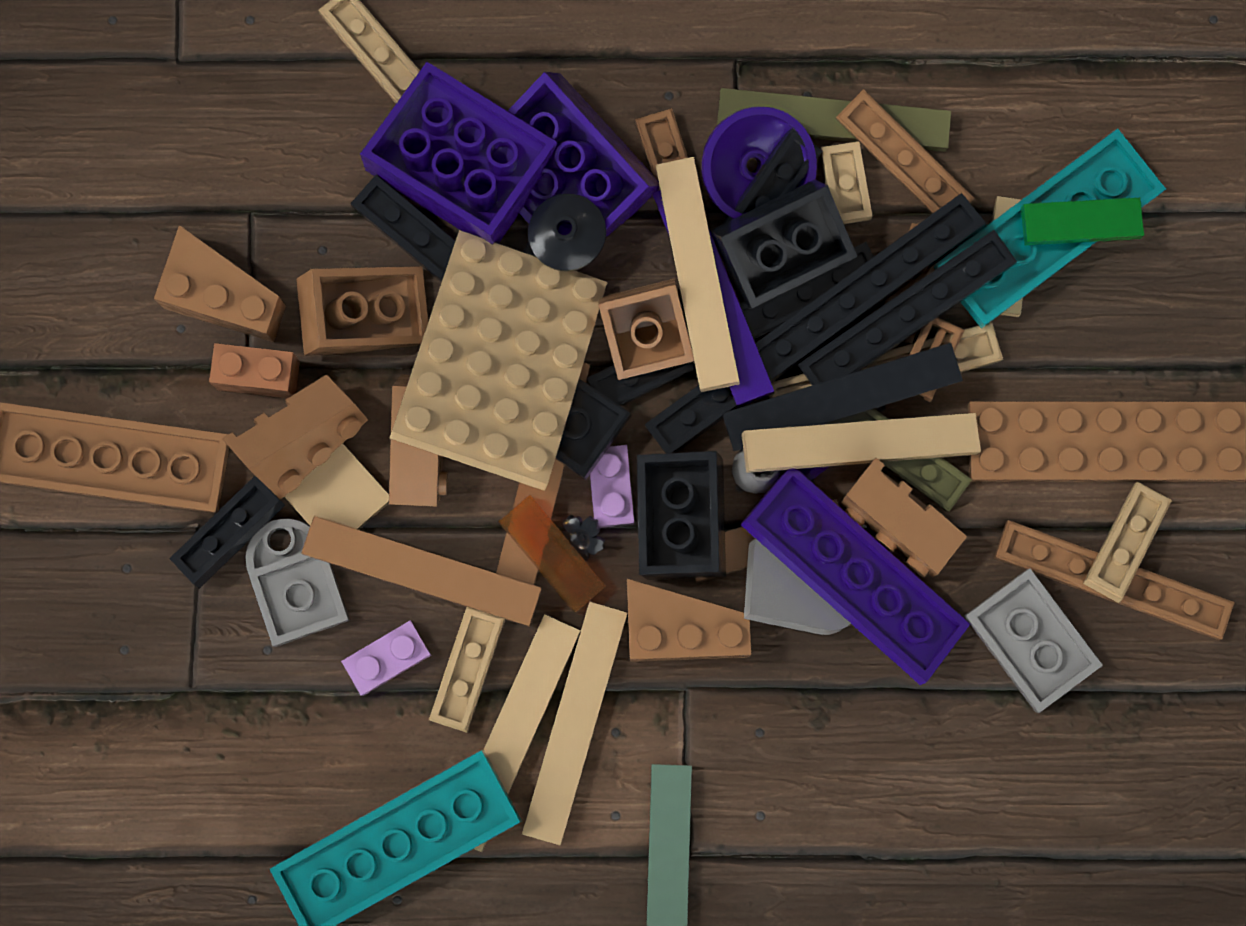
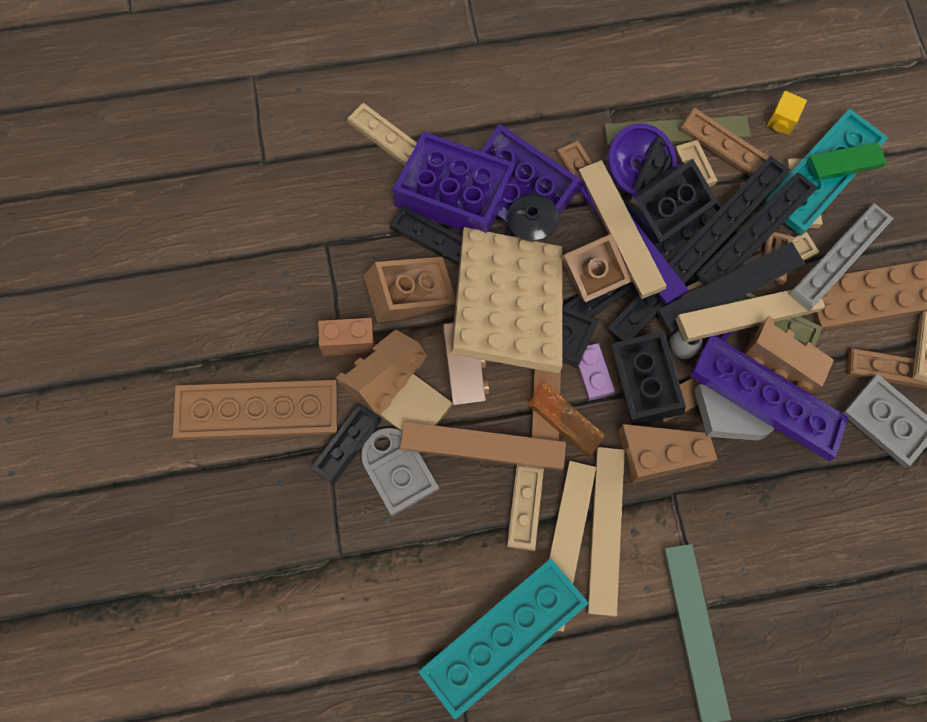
camera: 15 degrees left, 10 degrees down
medium nougat wedge [154,225,286,342] -> none
lavender plate [341,621,432,696] -> none
black plant [558,515,606,561] -> none
none -> yellow brick [767,91,807,135]
none -> light grey tile [789,203,894,311]

